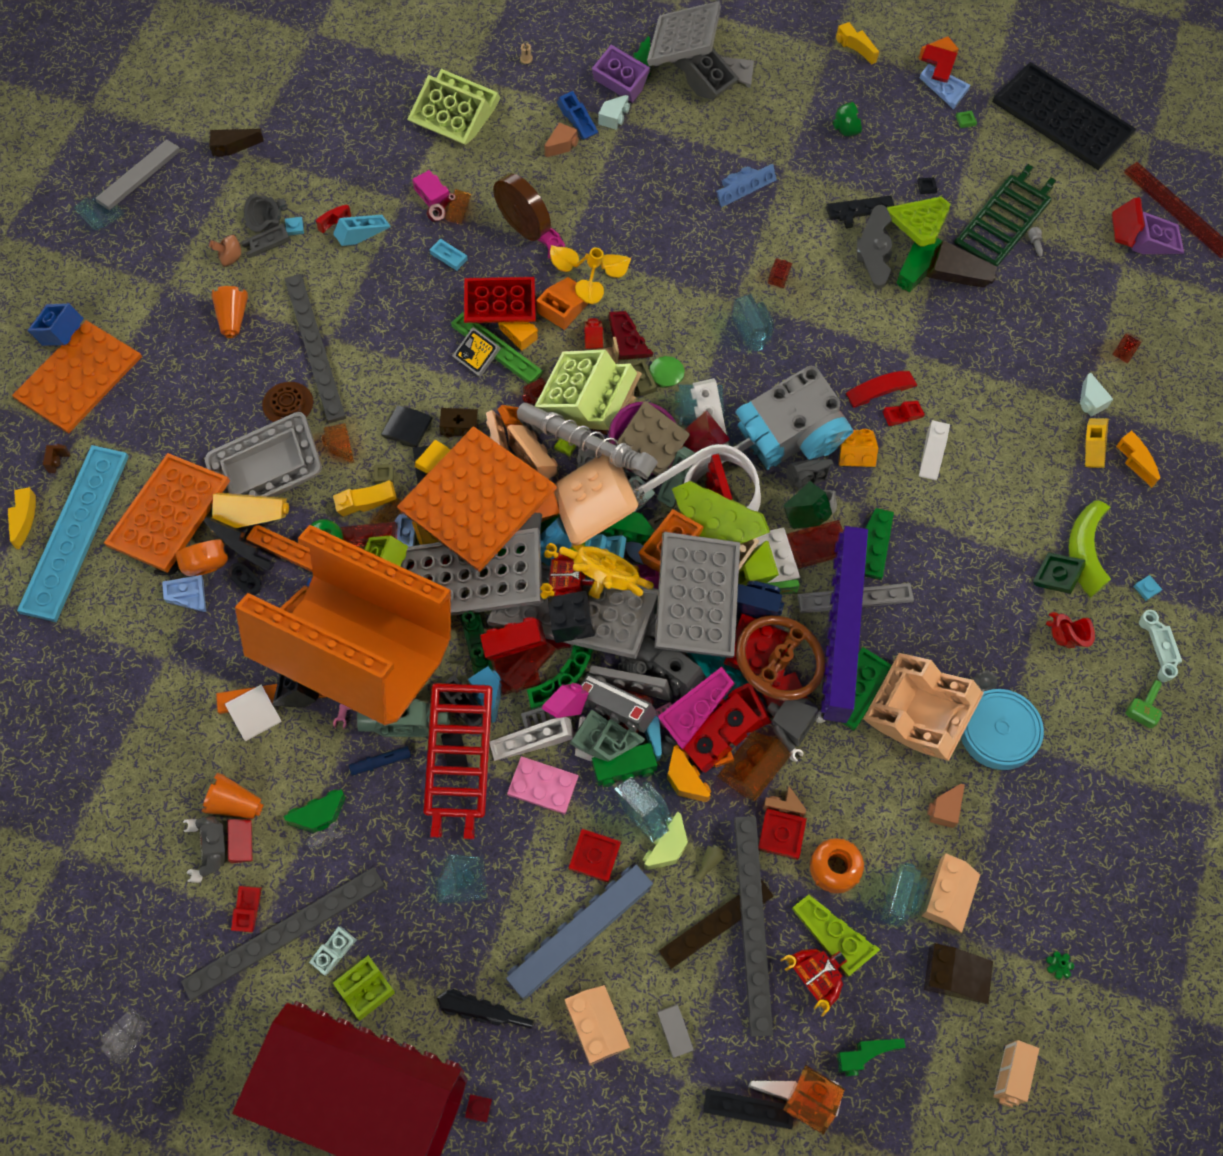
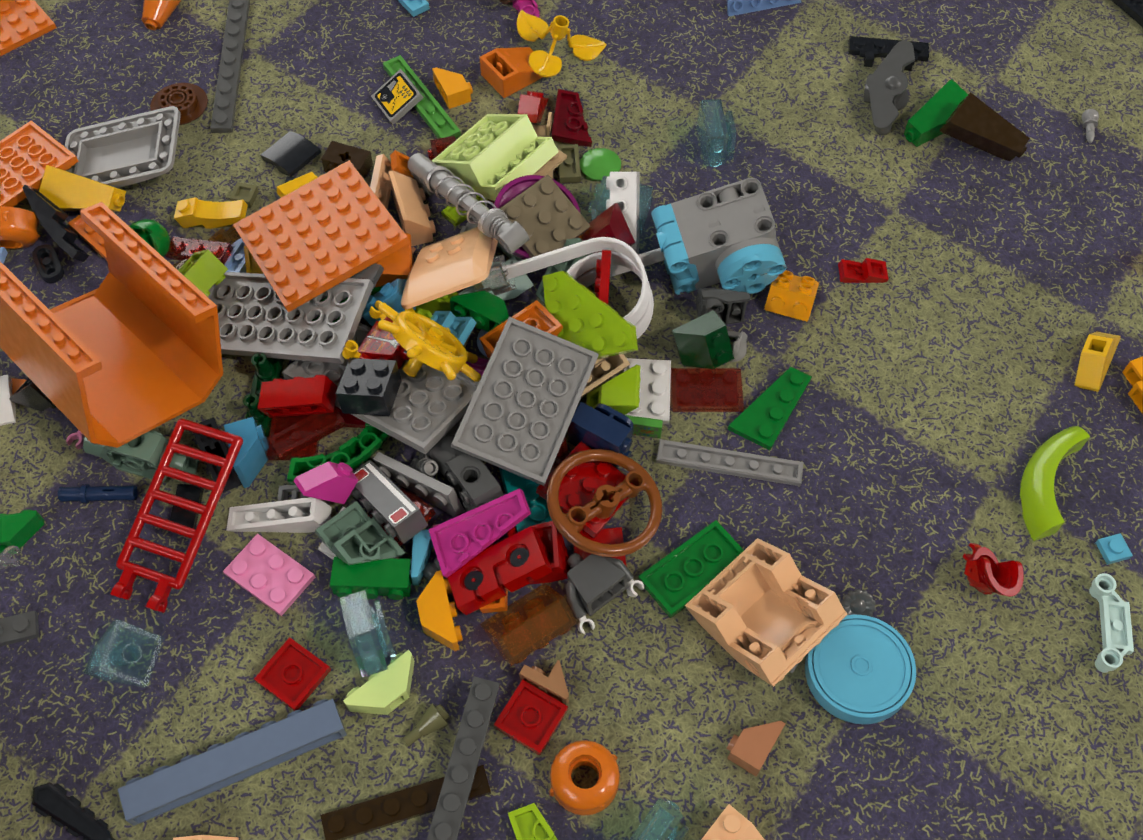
camera: 20 degrees right, 5 degrees down
clear orange slope [322,423,354,463] -> none
red slope [464,277,536,323] -> none
clear red brick [768,258,792,288] -> none
dark purple brick [820,526,868,723] -> none
red slope [846,371,917,408] -> none
lime plate [886,196,951,246] -> none
black tile [917,177,938,194] -> none
white slope [919,420,950,481] -> none
dark green bar [954,164,1056,267] -> none
dark green tile [1033,552,1086,594] -> none
light aqua slope [1080,373,1113,417] -> none
bright green piece [1125,680,1162,728] -> none

